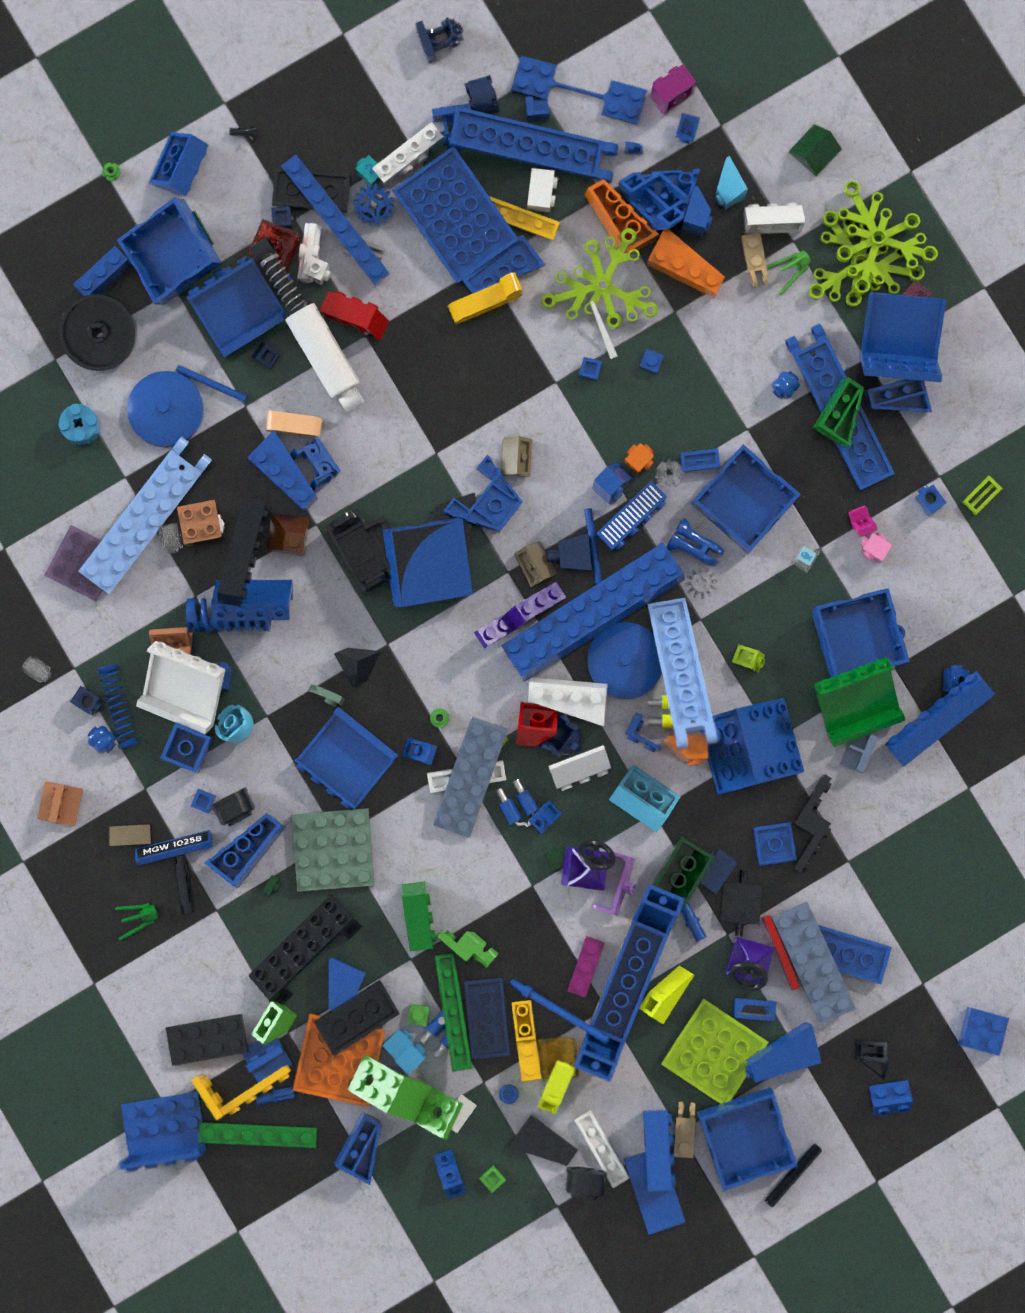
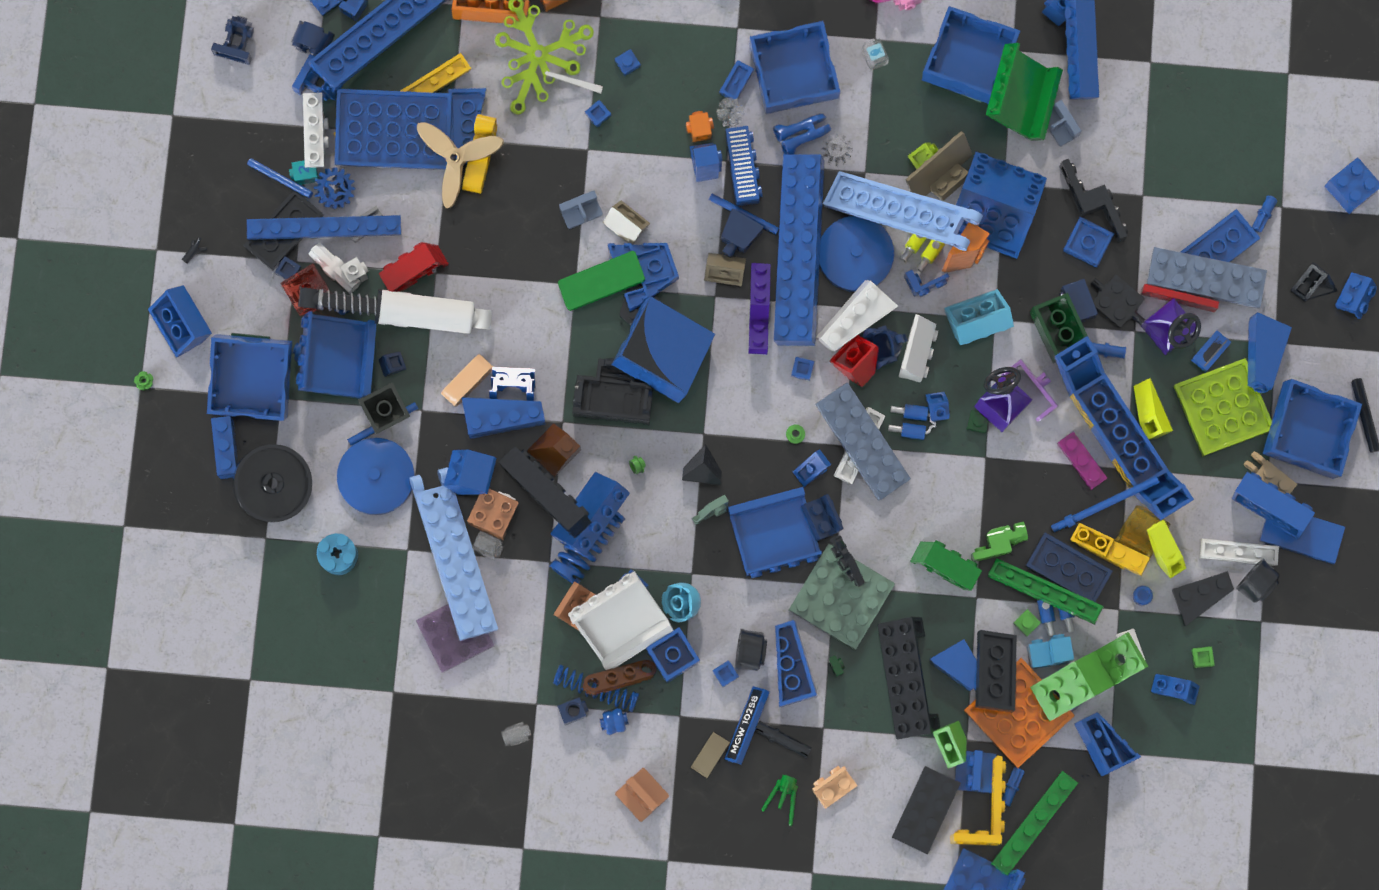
camera: 60 degrees left, 5 degrees down
white brick [527,168,558,213] -> none
none -> bar [247,158,313,199]
none -> pearl dark grey slope [358,382,410,434]
none -> tan piece [417,122,504,208]
none -> blue slope [444,450,497,495]
none -> green piece [558,251,645,311]
none -> sand blue panel [559,190,603,229]
none -> reddish brown plate [583,660,657,696]
none -> bright green plate [629,456,646,474]
none -> blue plate [791,357,814,381]
none -> dark blue bracket [801,494,844,541]
none -> light nougat bracket [812,765,857,809]
none -> black plate [830,535,865,587]
none -> dark tan bracket [906,132,972,201]
none -> blue axle [1252,196,1277,232]

